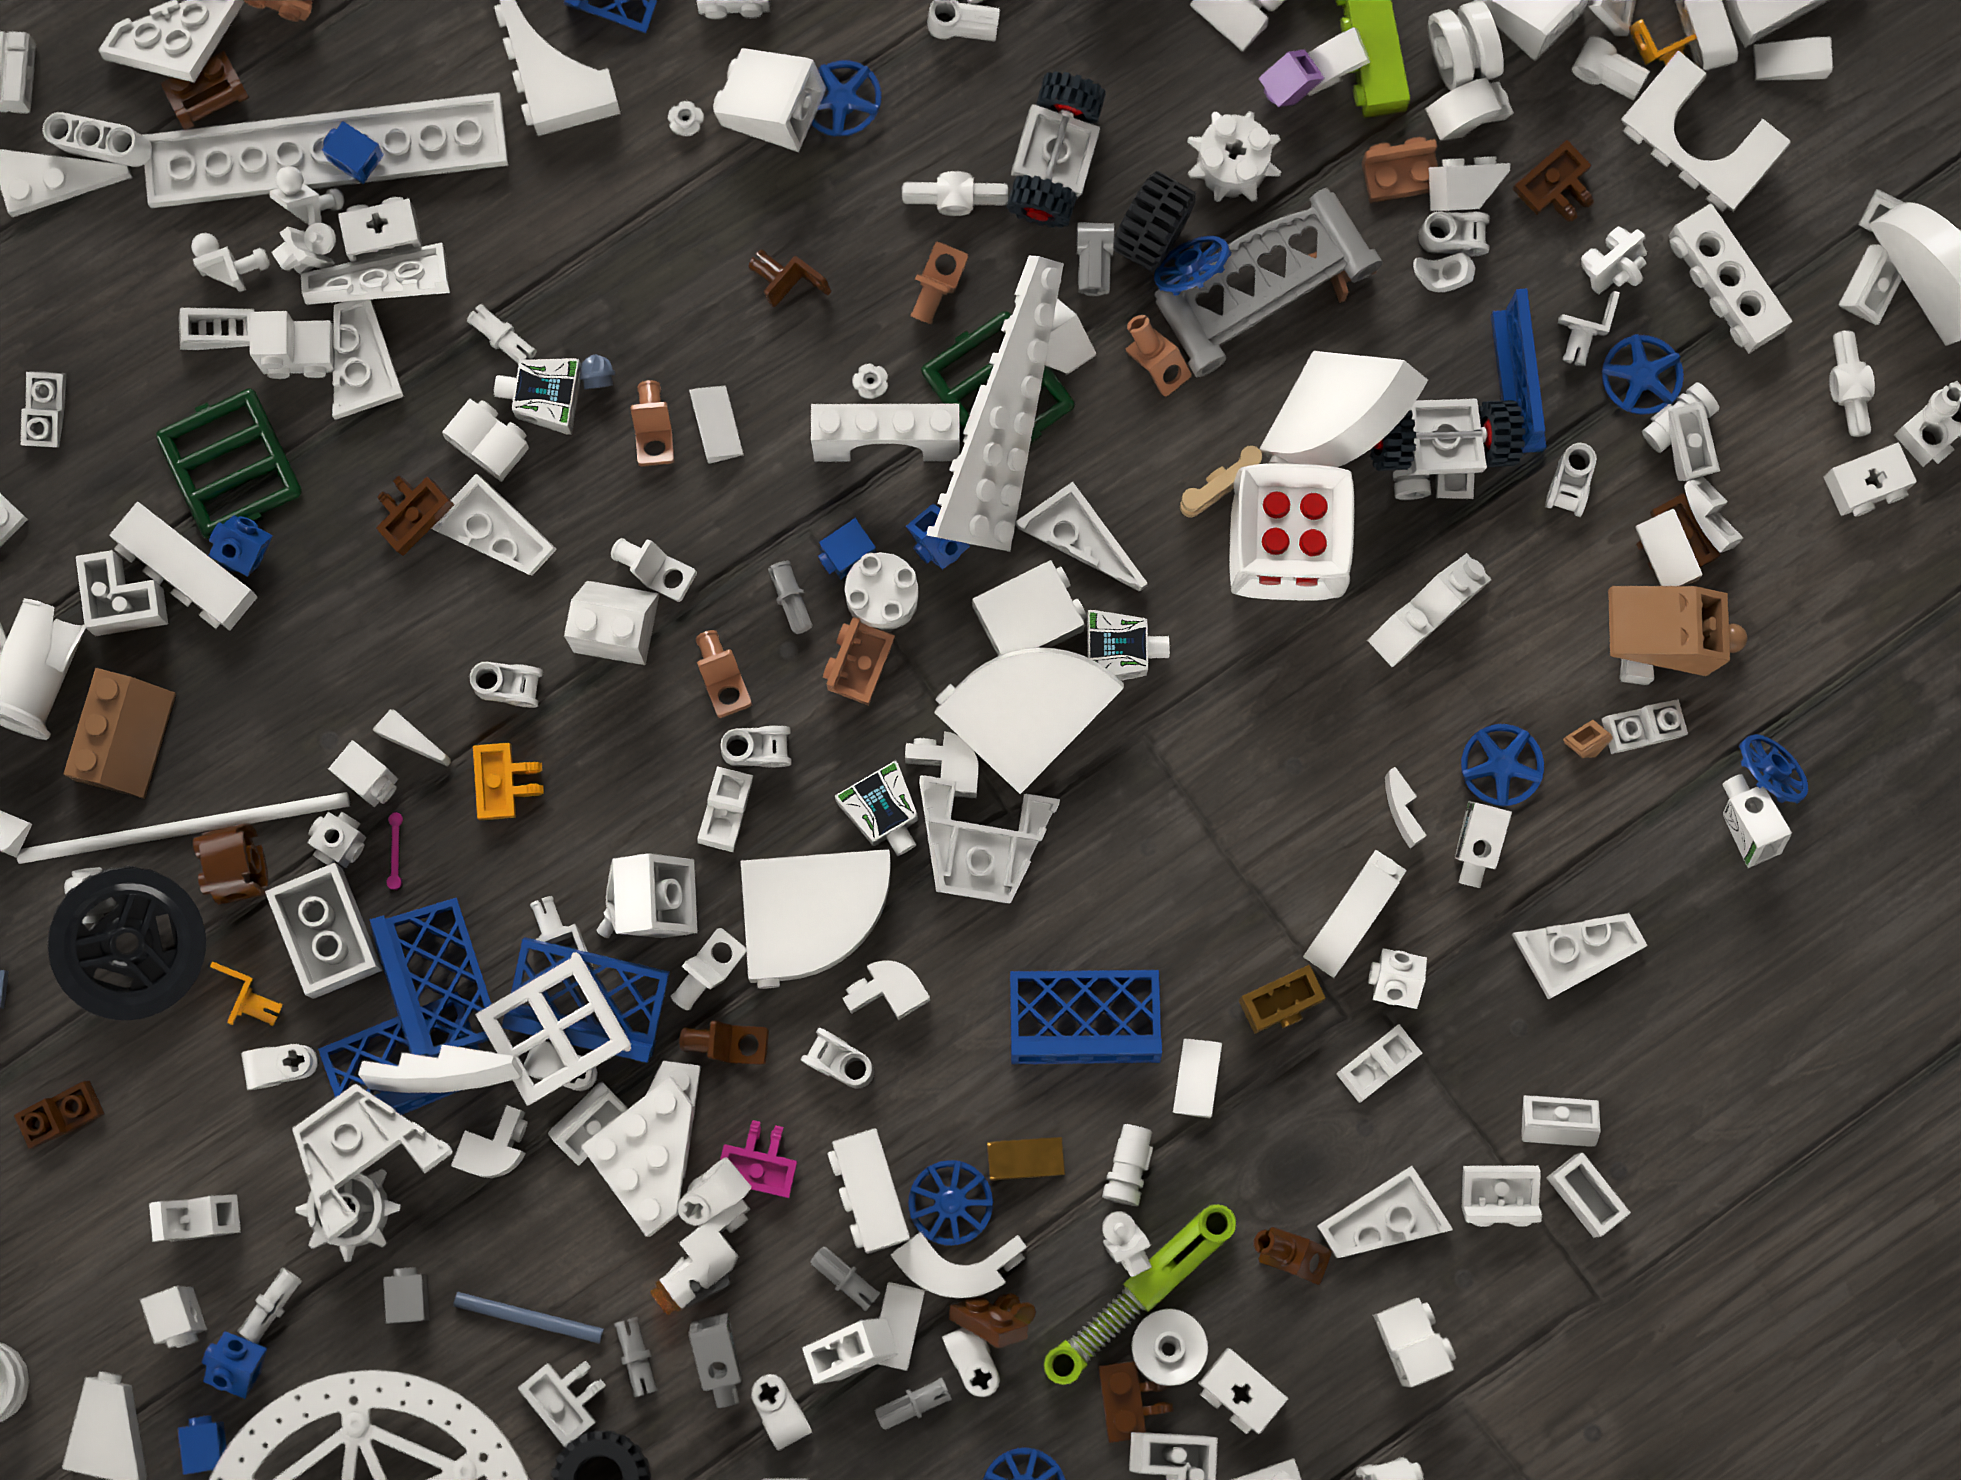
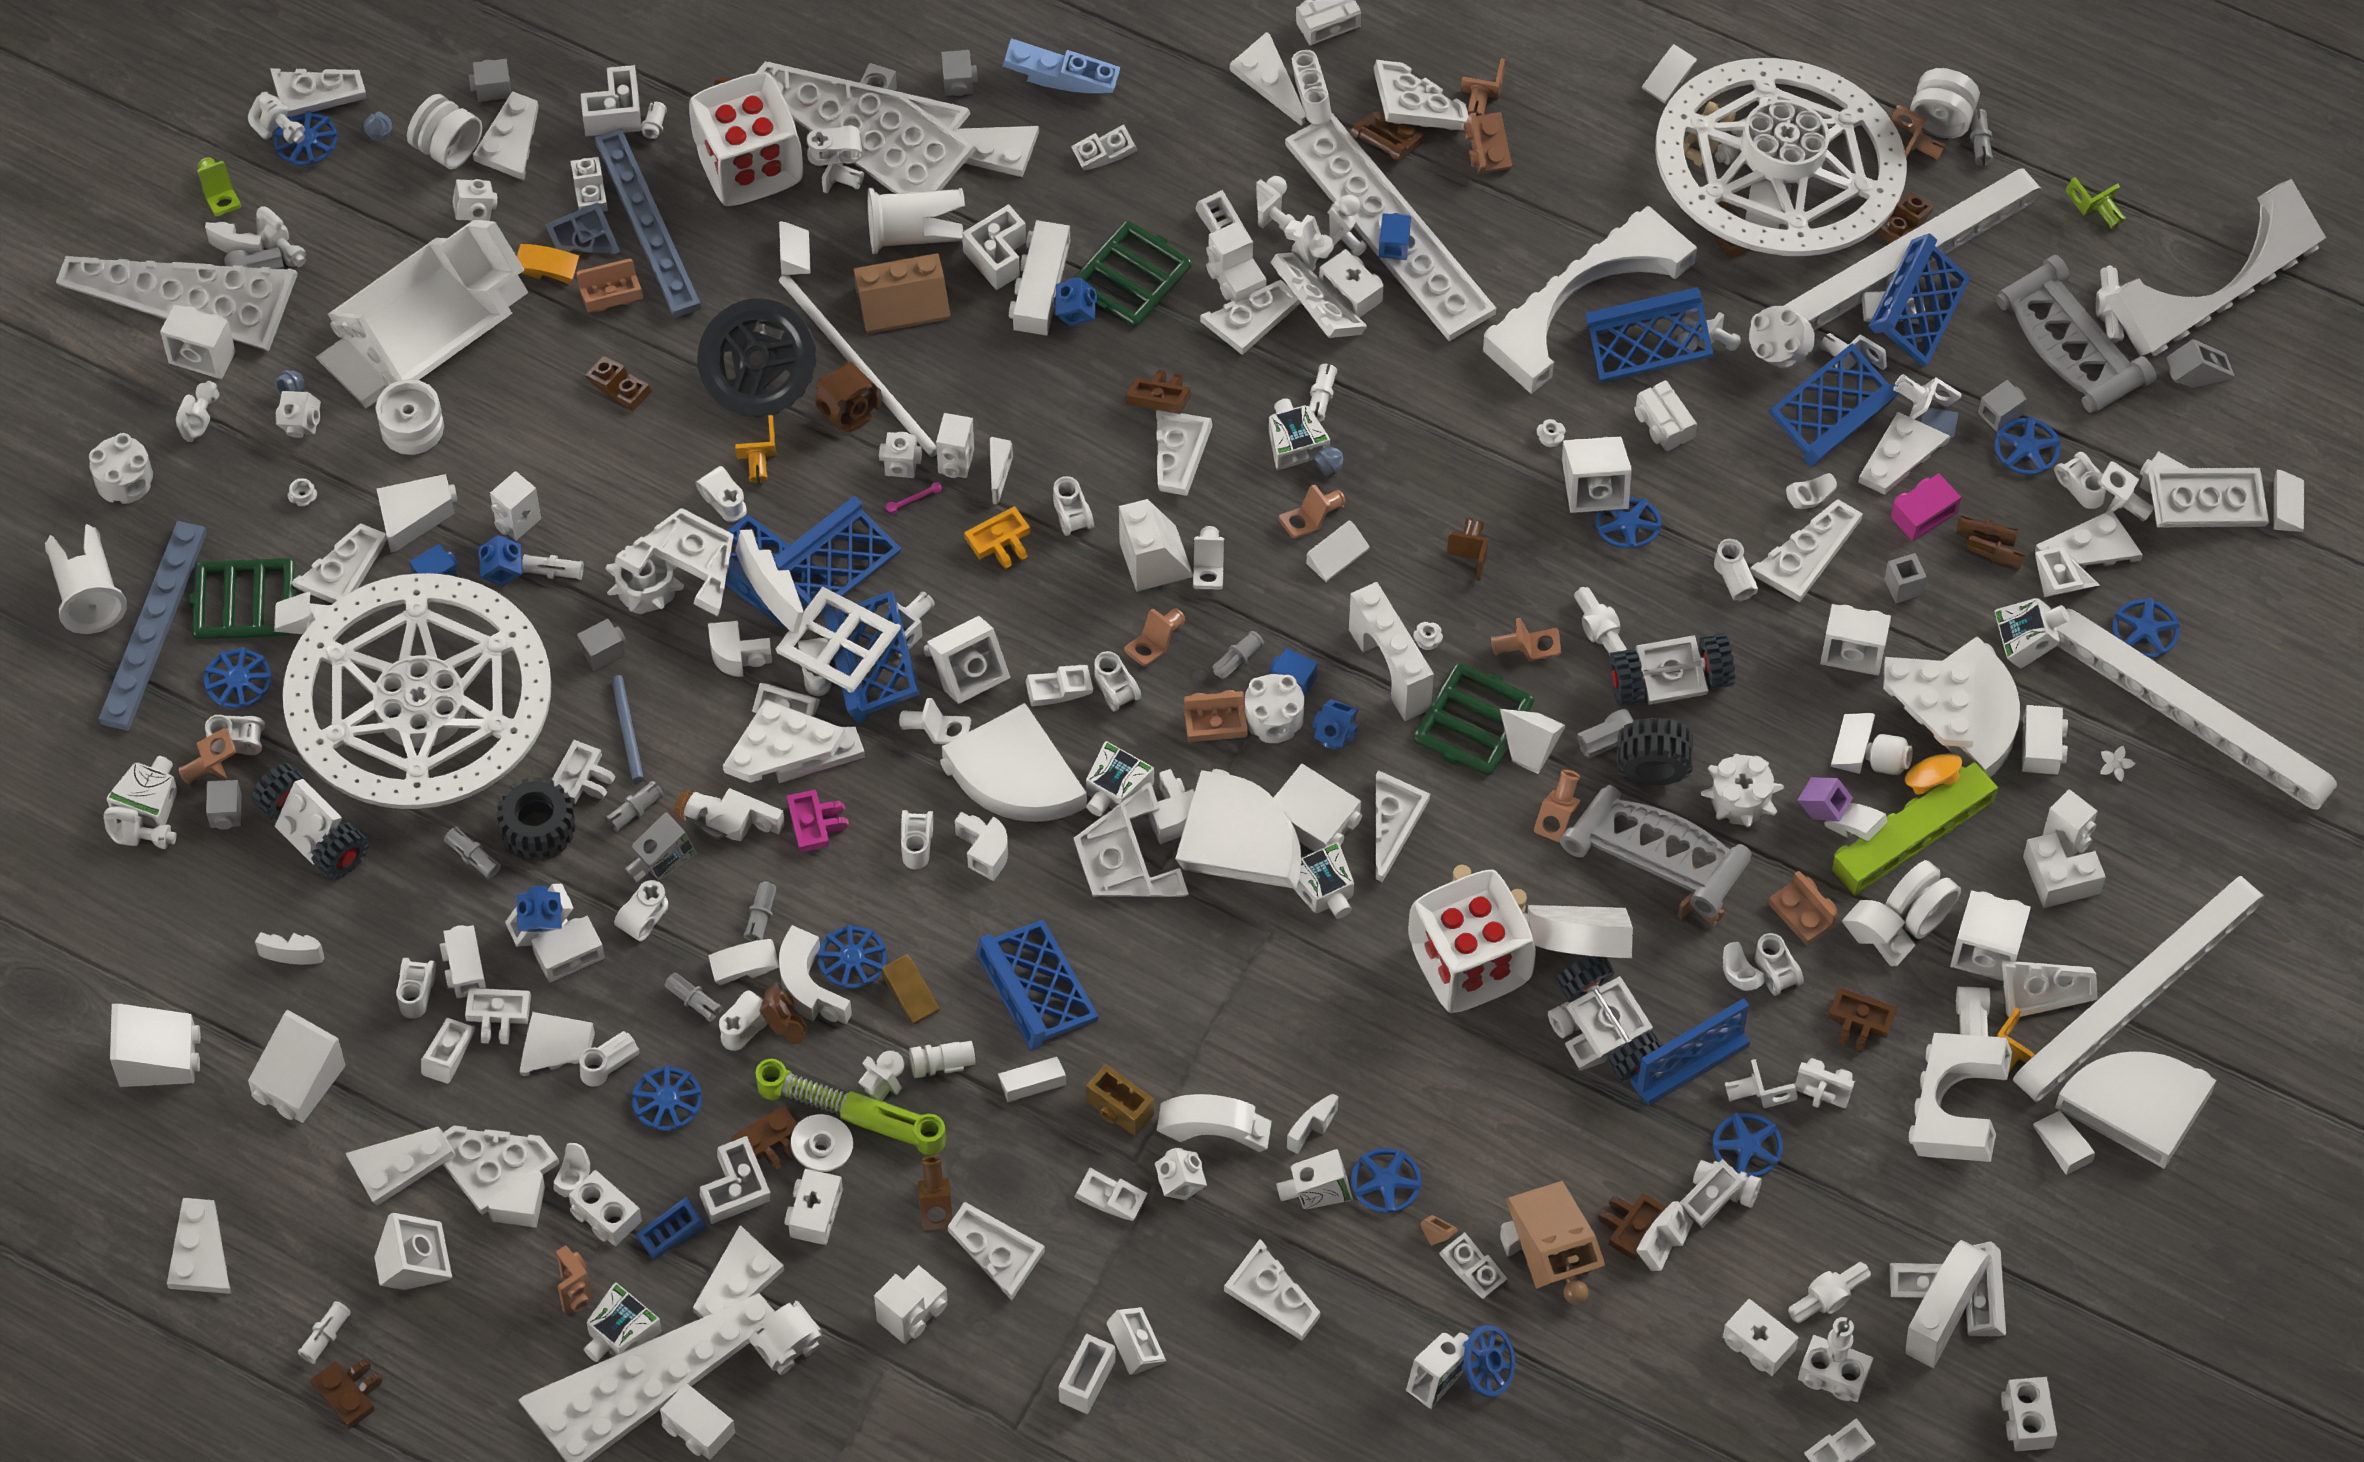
camera: 65 degrees right, 20 degrees down
white brick [149,1194,241,1242] -> none
white brick [265,863,383,999] -> none
white brick [442,399,529,482] -> none
white piece [677,1157,752,1225] -> none
reddish brown bracket [679,1021,769,1065] -> none
white brick [802,1318,898,1384] -> none
white brick [828,1128,910,1254] -> none
white wing [927,255,1064,552] -> none
blue wheel [1154,236,1231,295] -> none
white arch [1367,553,1492,667] -> none
white slope [1429,157,1510,211] -> none
white bracket [1461,1166,1542,1227] -> none
white piece [1545,443,1597,517] -> none
white slope [1635,509,1702,586] -> none
white brick [1669,203,1793,353] -> none

